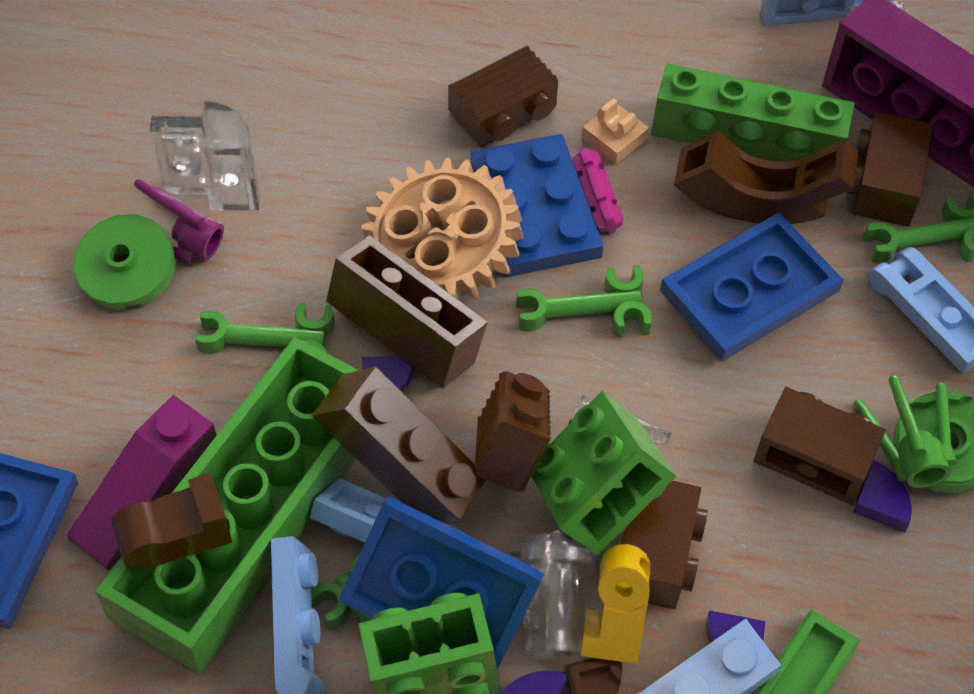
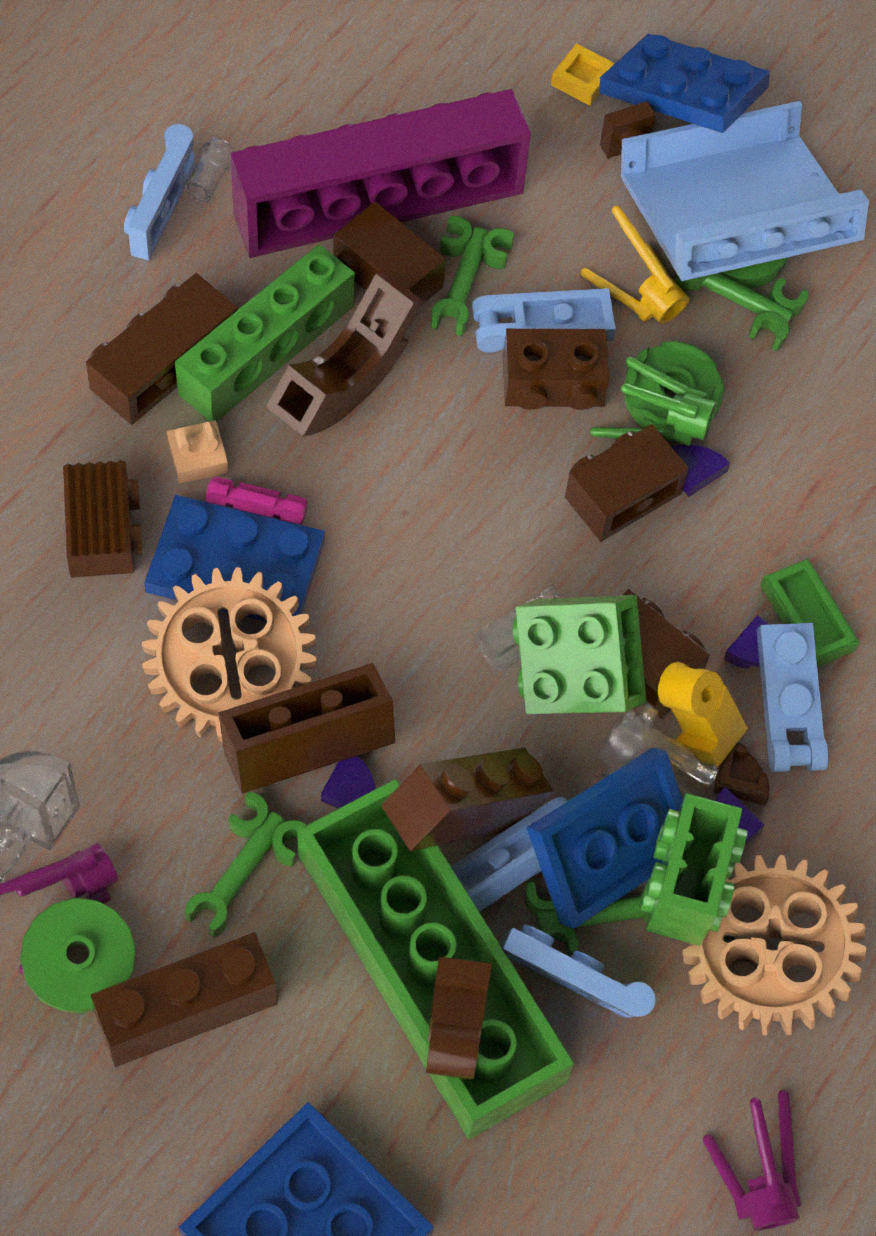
camera: 65 degrees left, 5 degrees up
magenta slope [67,395,217,571] -> none
reddish brown brick [475,371,551,492] -> none
bright green bar [516,265,652,338] -> none
blue plate [660,212,844,362] -> none
none -> reddish brown brick [86,273,238,425]
none -> reddish brown brick [90,932,277,1067]
none -> reddish brown brick [503,328,609,410]

